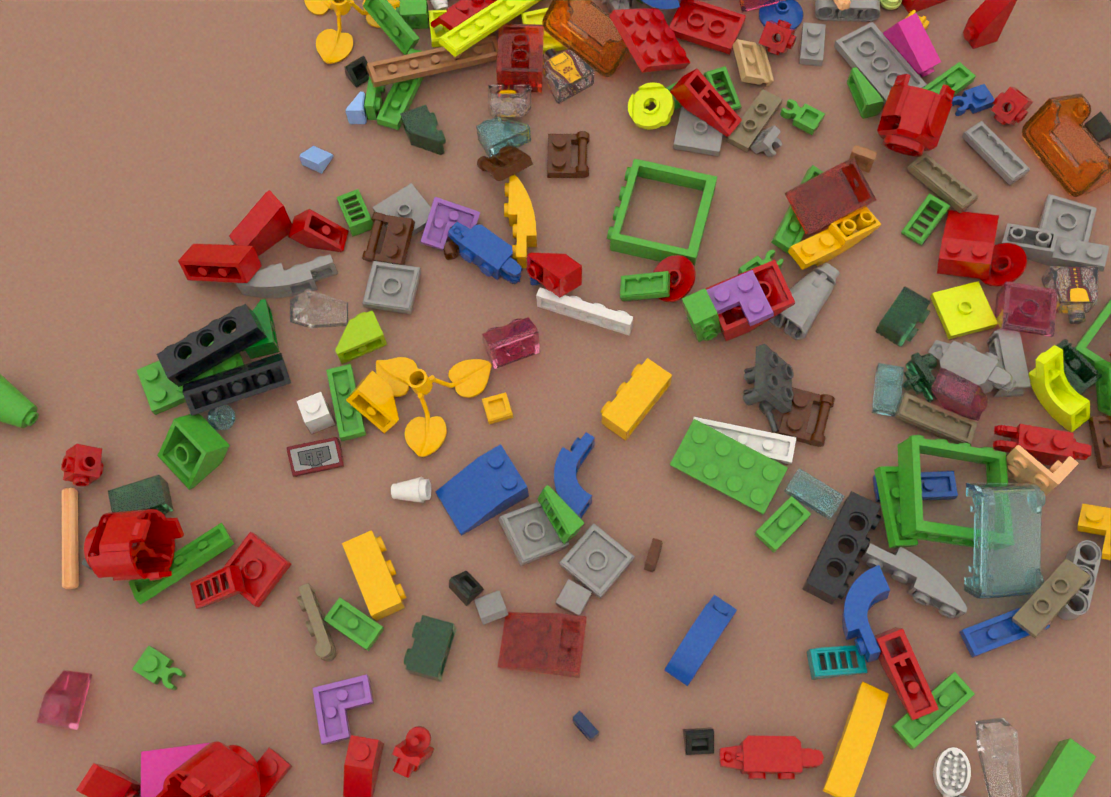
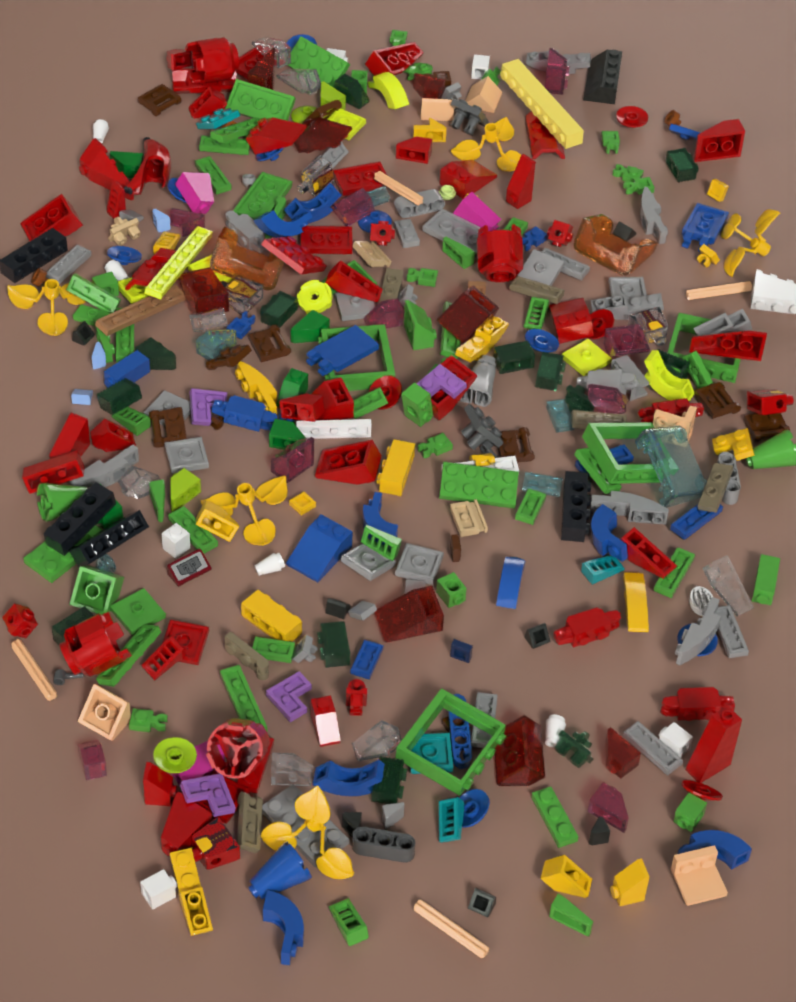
camera: 30 degrees left, 20 degrees down
none -> bright green cone [37,483,87,522]
none -> bright green plate [73,304,111,327]
none -> light nougat slope [78,684,131,741]
none -> clear green brick [97,378,142,415]
none -> blue brick [104,350,150,393]
none -> bright green plate [110,588,166,636]
none -> bright green slope [149,480,165,522]
none -> lime dish [153,737,197,773]
none -> bright green plate [220,665,267,731]
none -> blue plate [226,311,255,339]
none -> clear green brick [260,291,298,328]
none -> green slope [269,419,307,454]
none -> green slope [276,368,308,408]
none -> green slope [291,310,330,343]
none -> light grey tile [292,635,318,663]
none -> blue tile [306,325,379,376]
none -> red slope [312,377,354,420]
none -> red slope [315,439,382,485]
none -> blue plate [350,640,384,680]
none -> clear pink slope [364,298,404,329]
none -> bright green slope [404,300,437,350]
none -> bright green plate [418,433,453,458]
none -> bright green brick [436,572,467,608]
none -> tan plate [450,499,488,537]
none -> yellow slope [469,453,495,467]
none -> clear green brick [493,340,535,374]
none -> light grey plate [517,249,565,286]
none -> blue dish [525,329,559,353]

